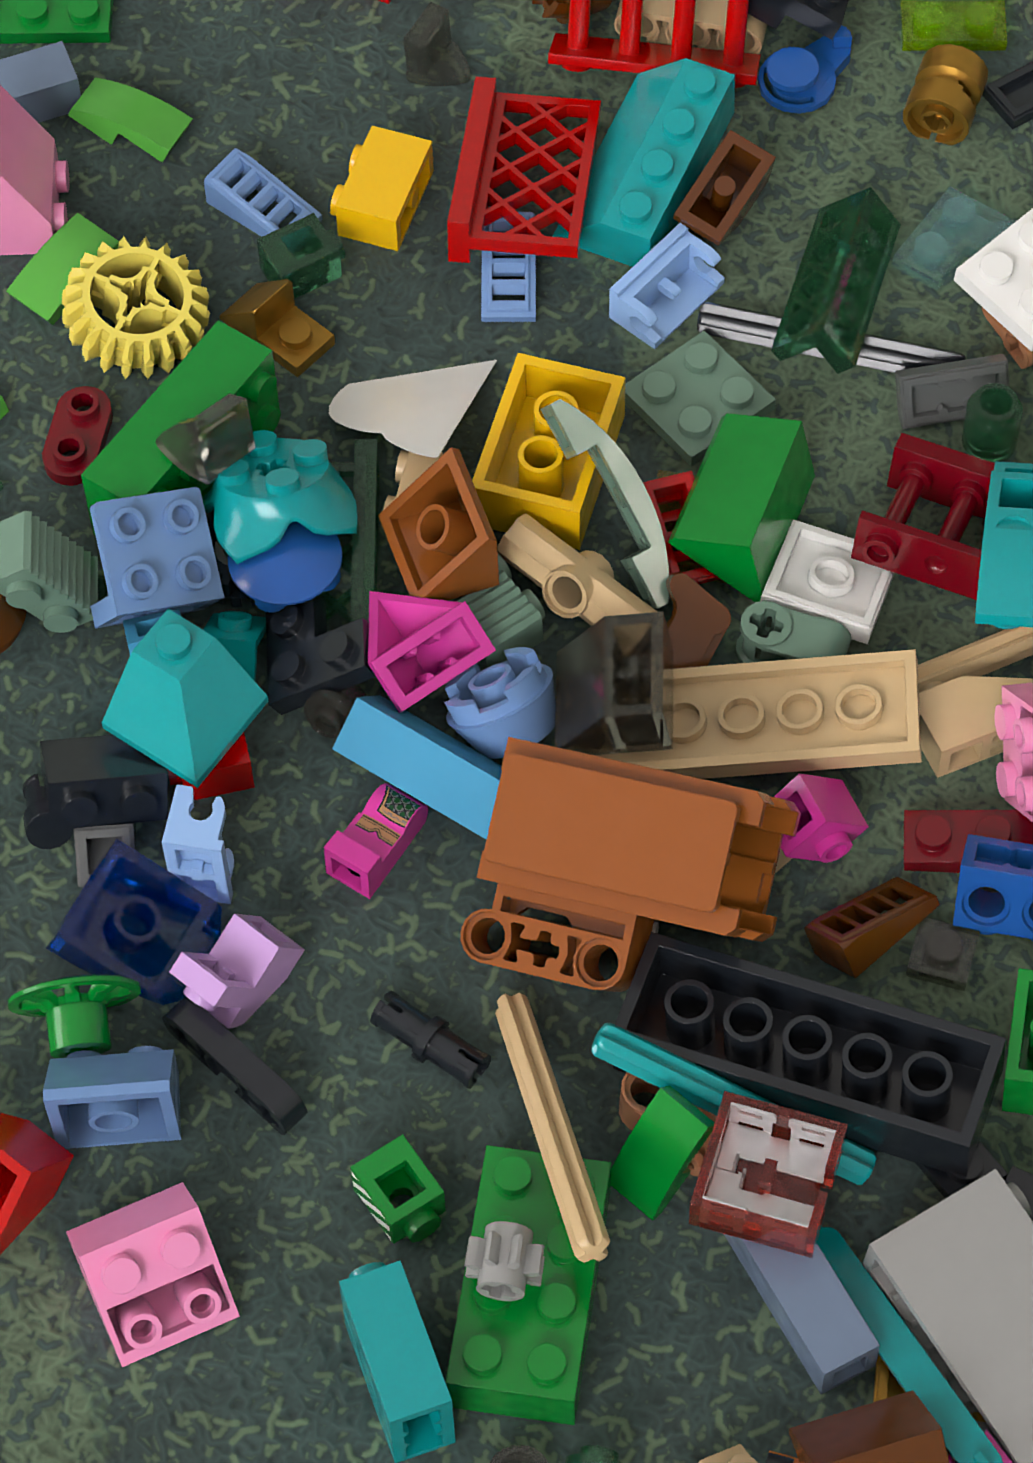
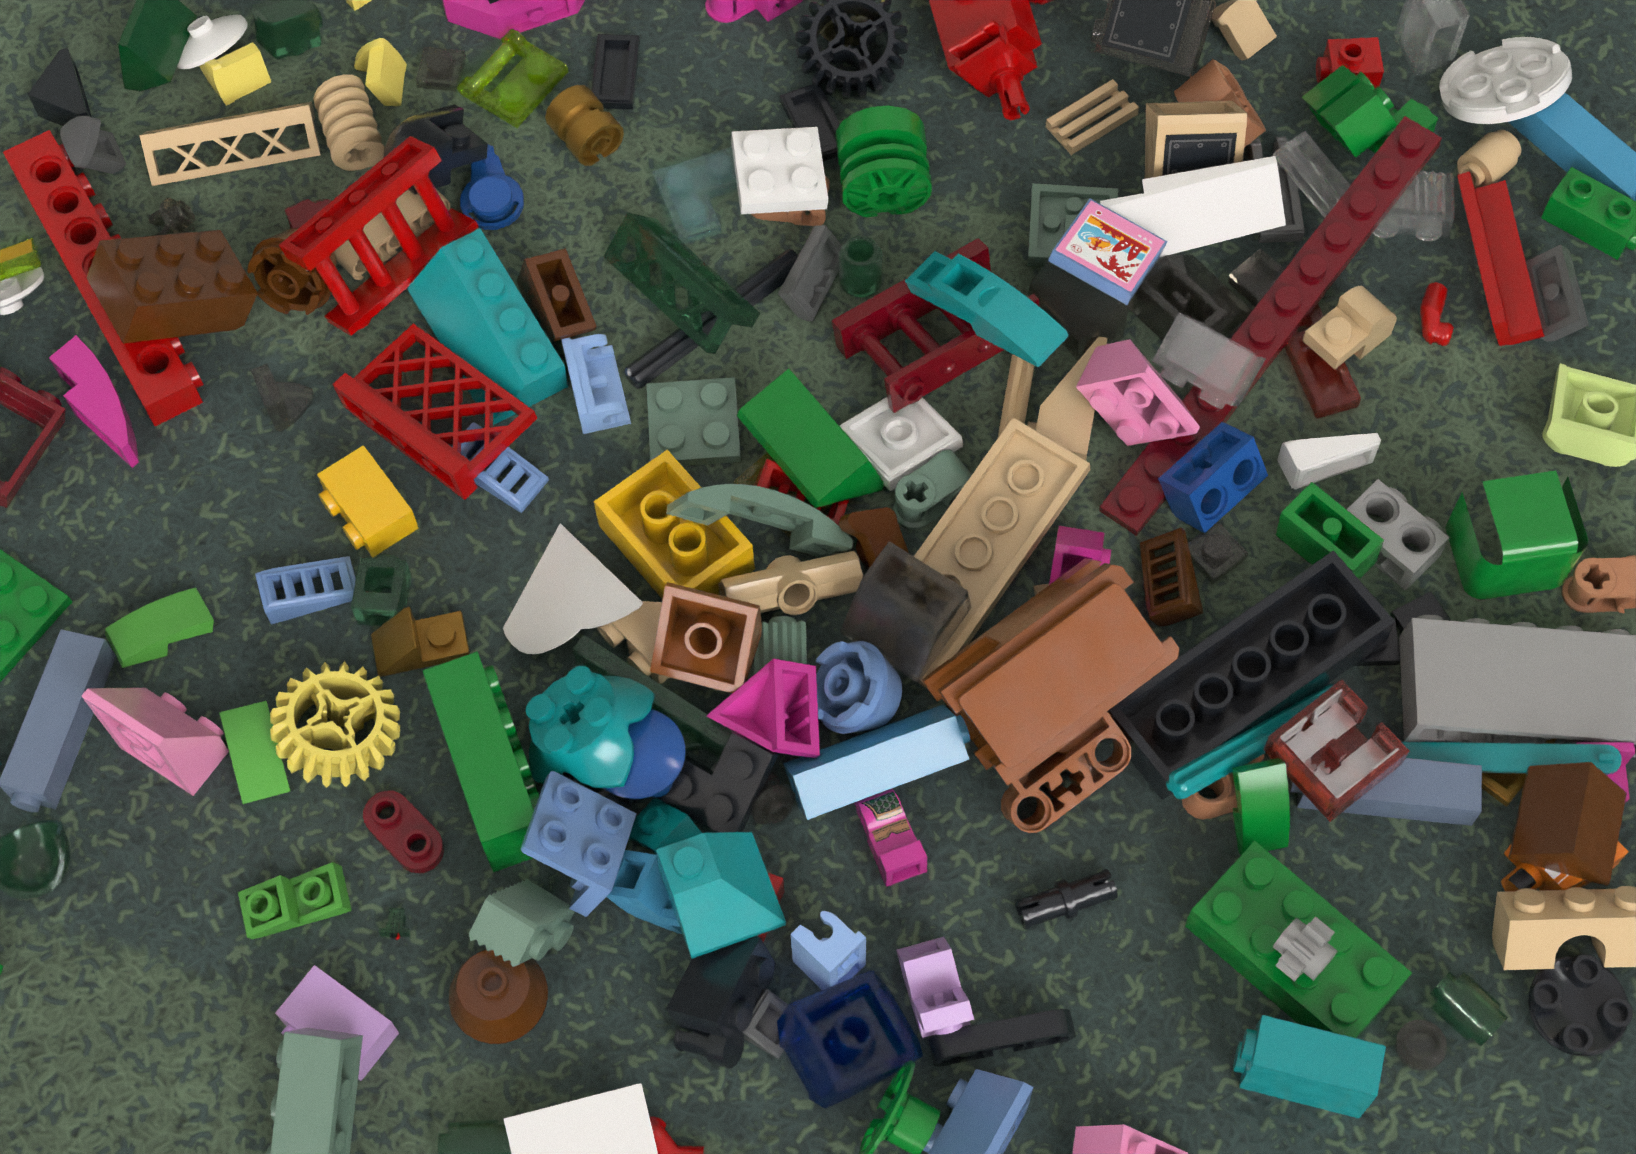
camera: 55 degrees left, 5 degrees up
clear smoke tile [156,393,256,484] -> none
green brick [350,1134,446,1244] -> none
tan axle [495,993,610,1263] -> none

